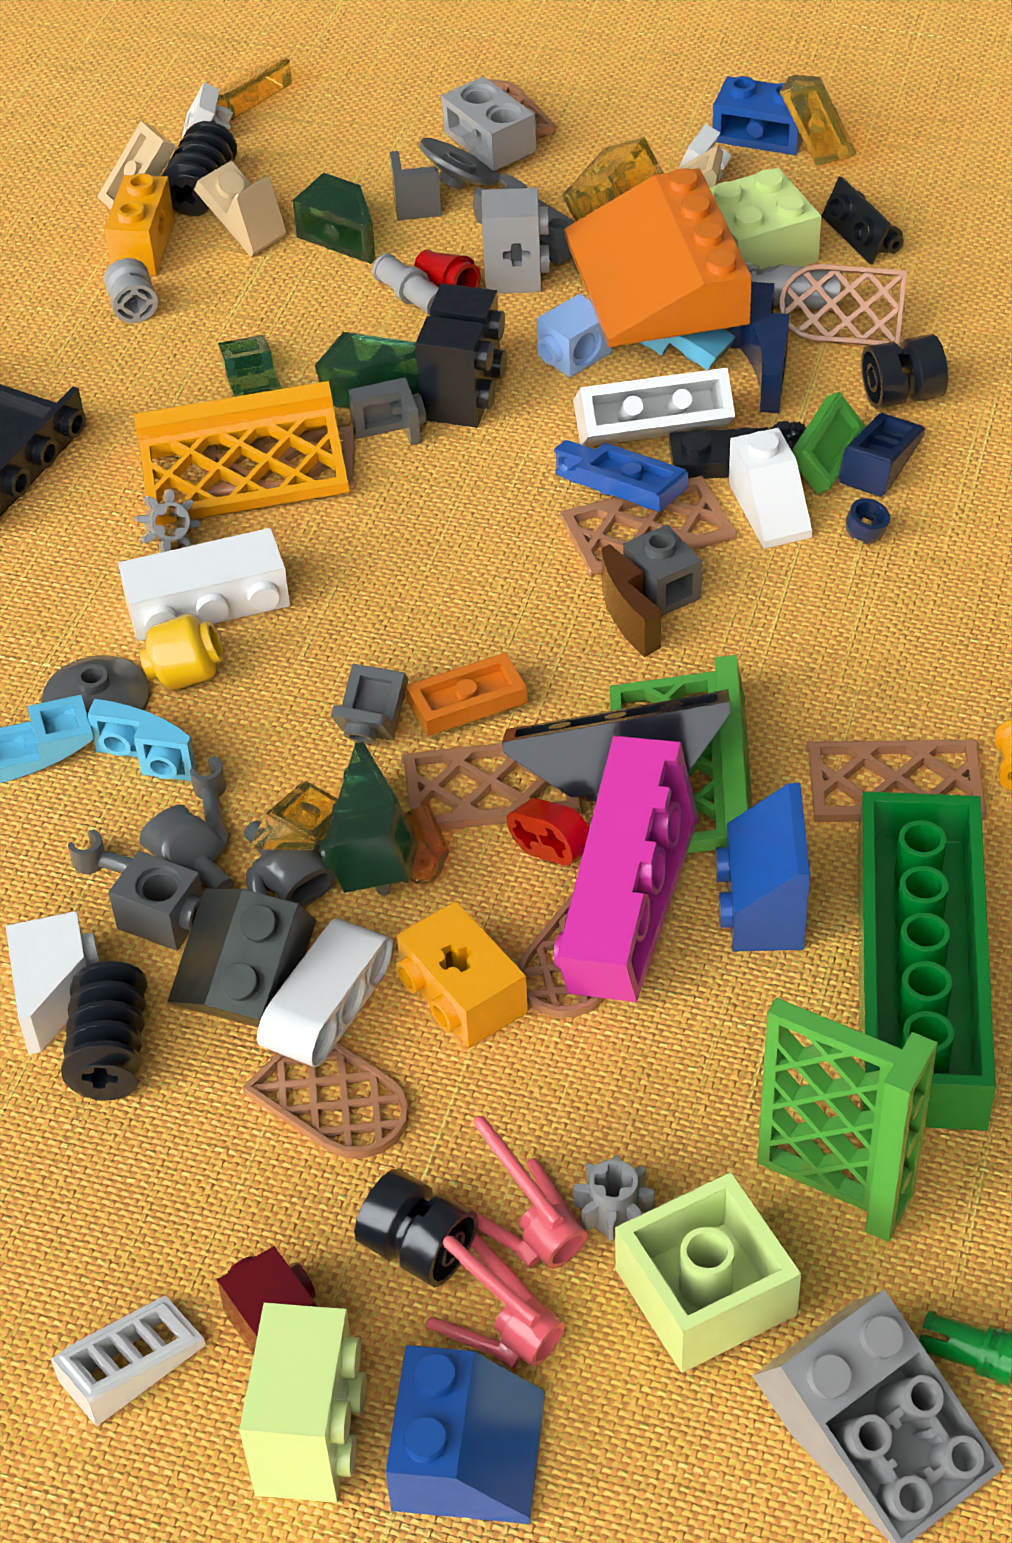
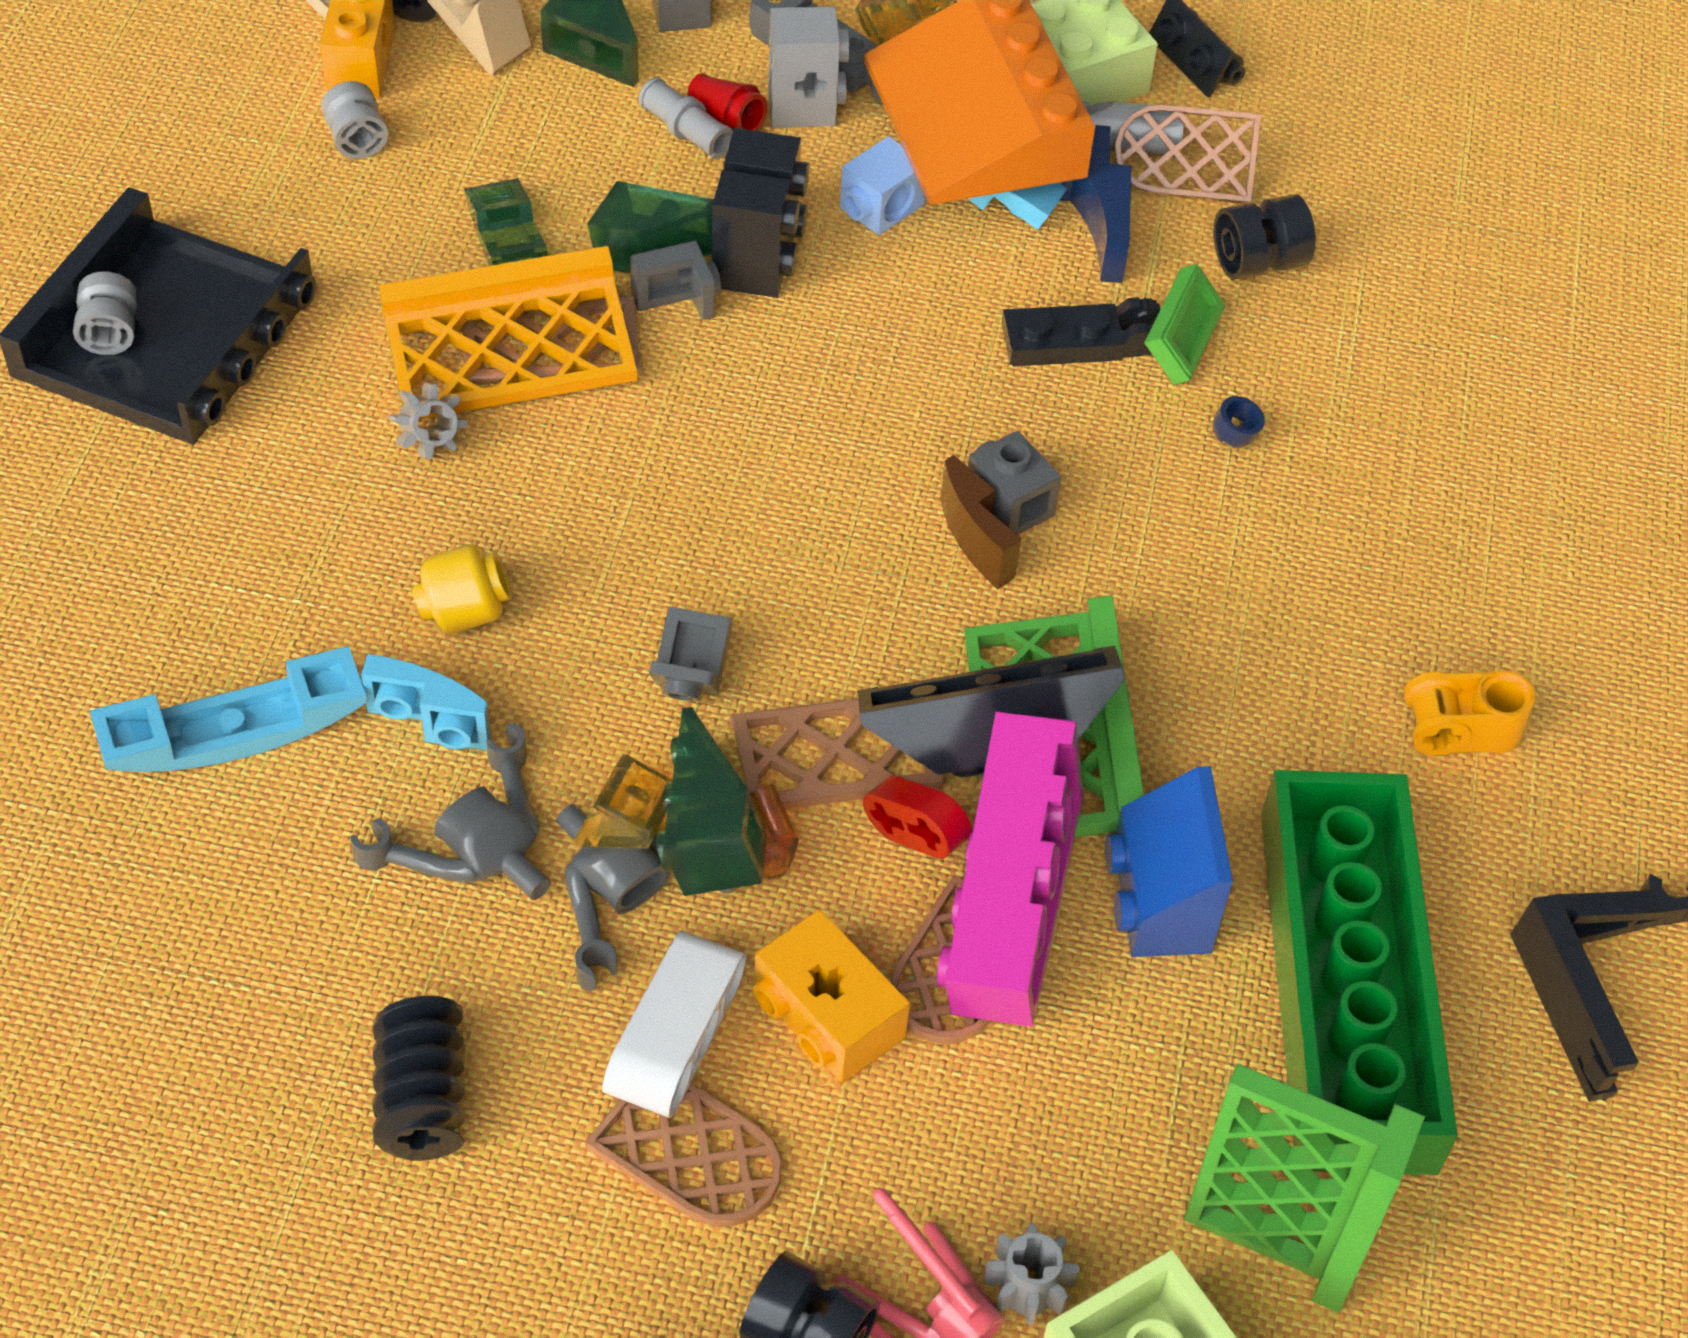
camera: 10 degrees left, 5 degrees up
white slope [6,911,100,1055] -> none
dark grey dish [42,655,150,720] -> none
dark grey brick [108,851,203,951] -> none
white brick [118,528,290,642] -> none
pearl dark grey slope [167,889,317,1028] -> none
orange plate [406,652,528,736] -> none
blue hinge [554,440,689,512] -> none
nougat window [560,476,737,576] -> none
white brick [573,368,735,447] -> none
white slope [729,428,812,549] -> none
nougat window [806,740,987,822] -> none
dark blue slope [839,413,925,496] -> none

